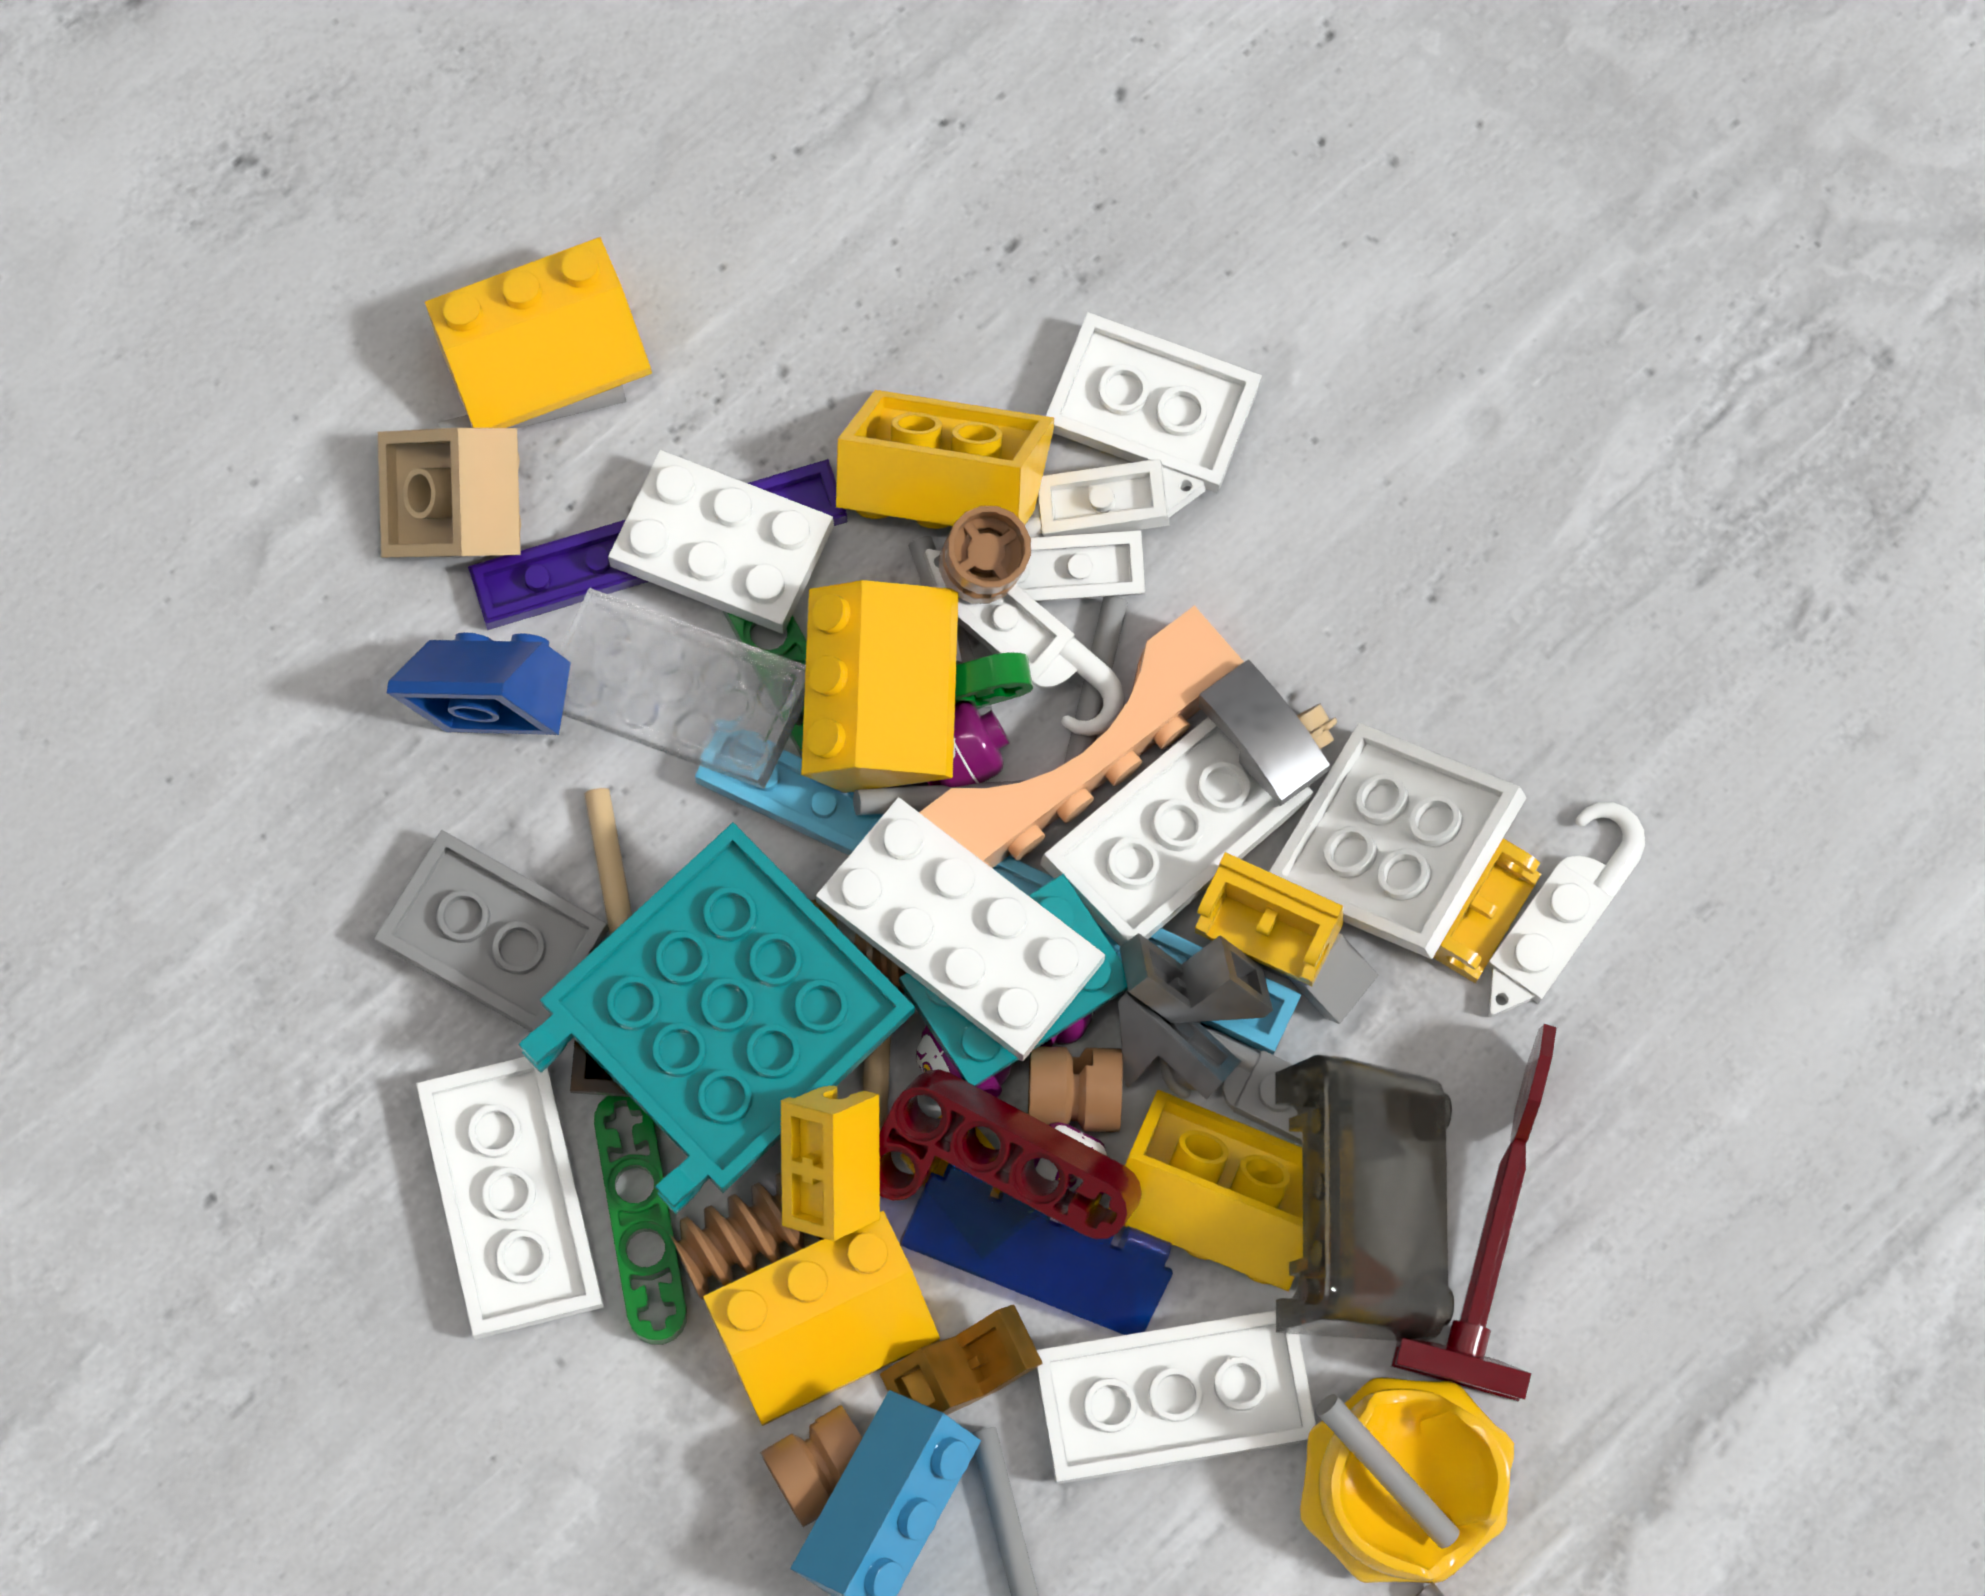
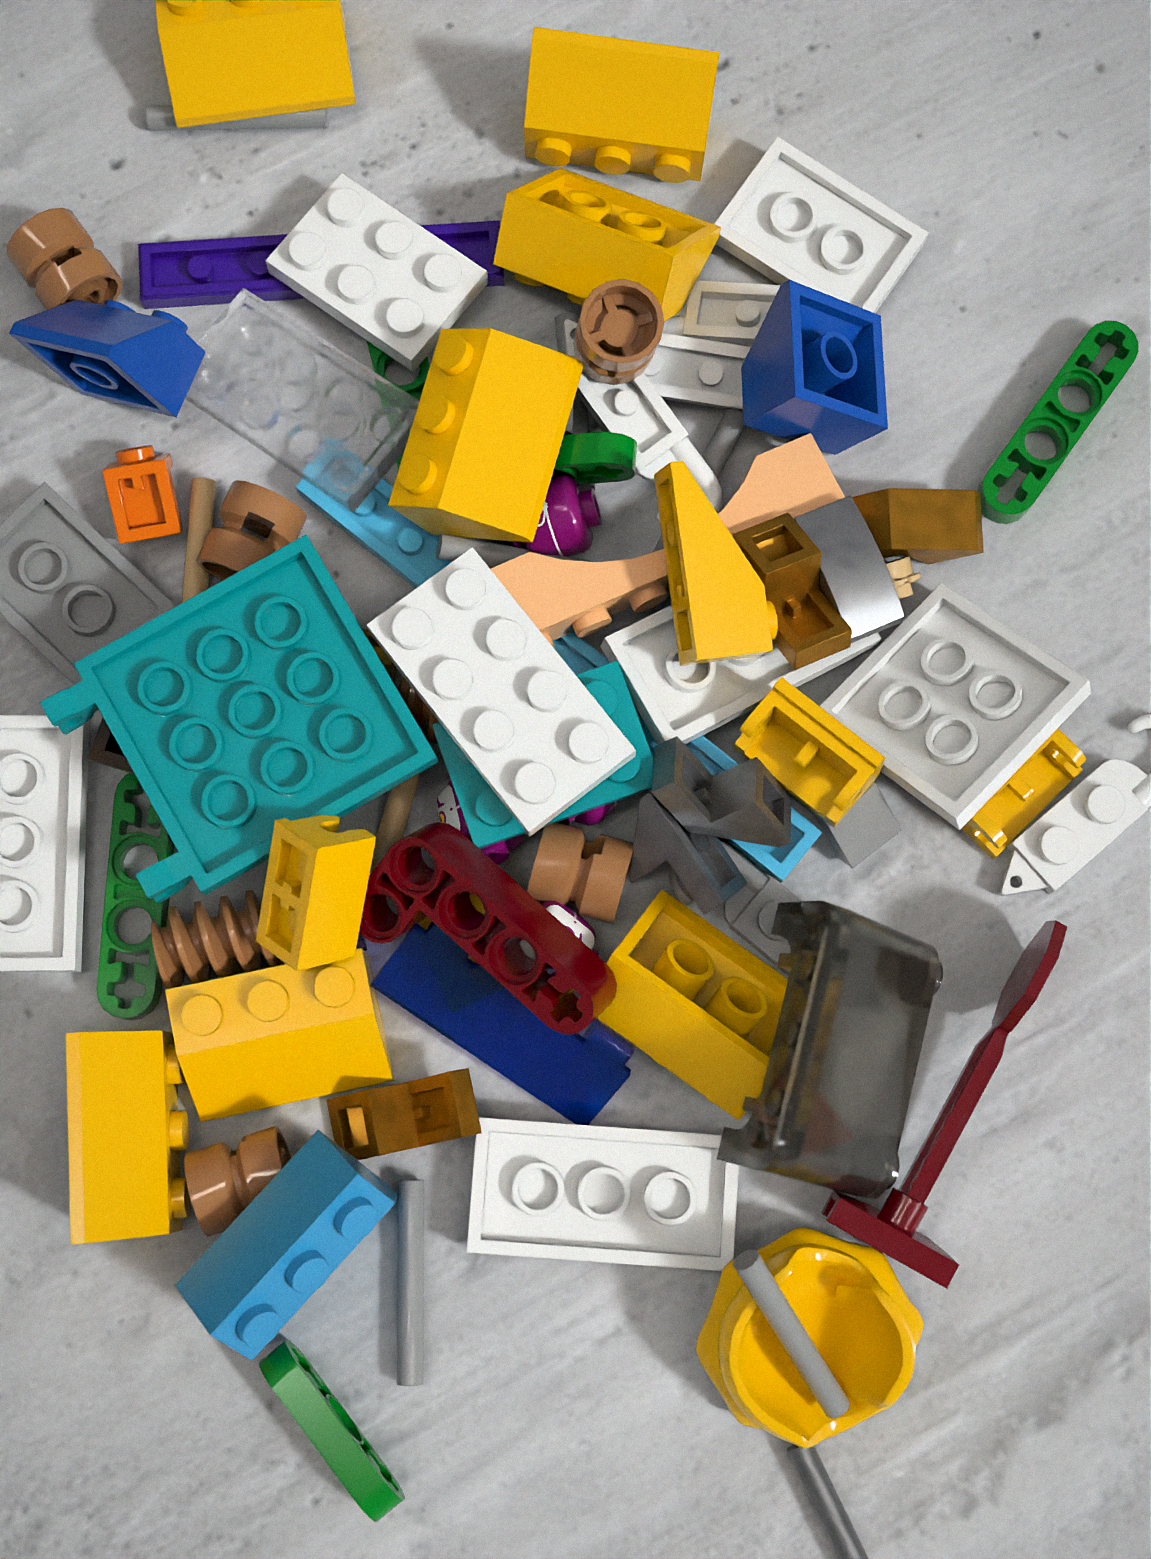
camera: 15 degrees right, 5 degrees up
tan slope [378,428,521,558] -> none
none -> medium nougat wheel [6,208,123,310]
none -> yellow slope [66,1030,192,1244]
none -> orange bracket [102,445,183,544]
none -> medium nougat wheel [196,480,307,581]
none -> yellow slope [524,27,720,183]
none -> yellow slope [654,461,778,666]
none -> pearl gold slope [733,513,852,670]
none -> blue slope [741,279,888,455]
none -> pearl gold slope [852,488,984,565]
none -> green beam [977,320,1138,524]

